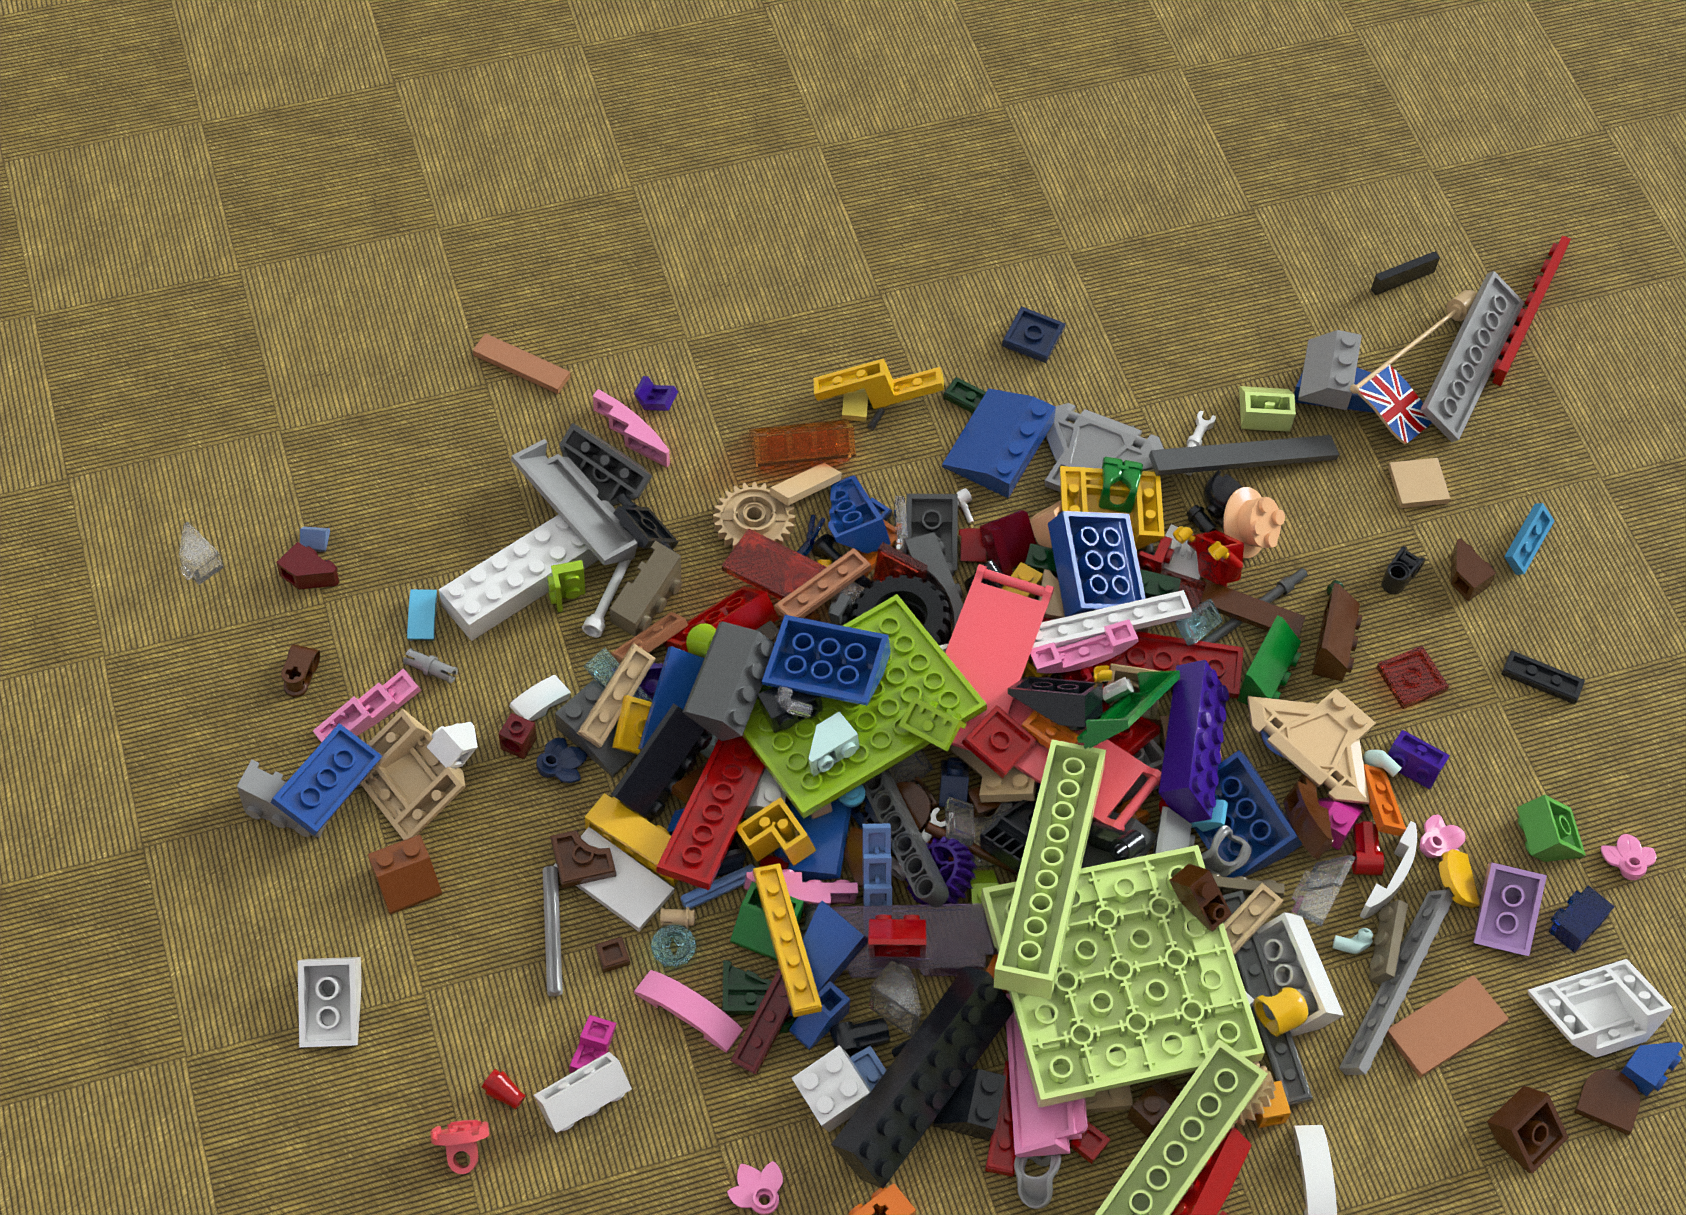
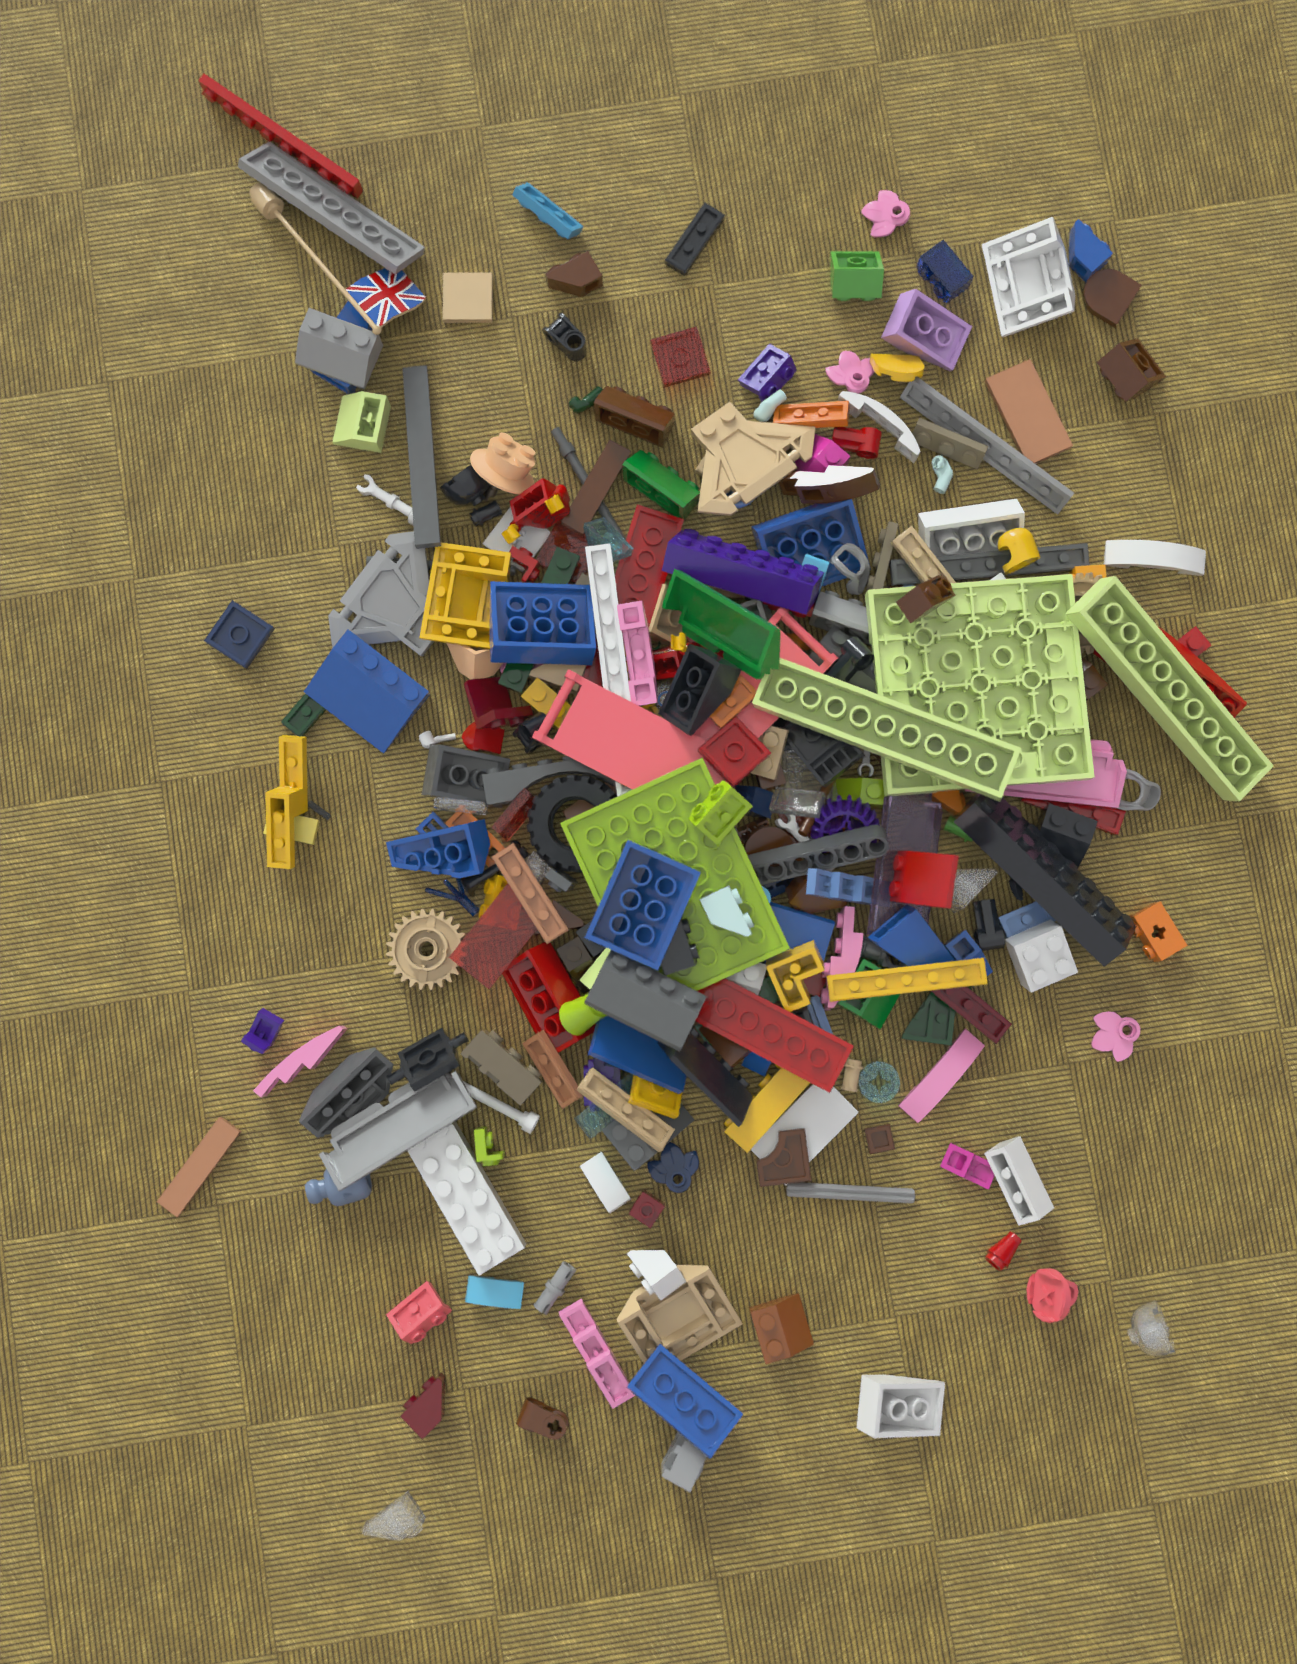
camera: 75 degrees left, 25 degrees up
medium blue slope [300,527,330,552] -> none
clear orange slope [749,419,856,470] -> none
tan tile [770,462,842,506] -> none
clear arm [775,686,812,718] -> none
red plate [1070,1122,1111,1164] -> none
green piece [1099,457,1143,513] -> none
white slope [1103,677,1134,704] -> none
clear slope [1291,855,1356,926] -> none
black tile [1371,251,1440,296] -> none
none -> sand blue piece [305,1169,372,1206]
none -> coral bracket [386,1281,452,1344]

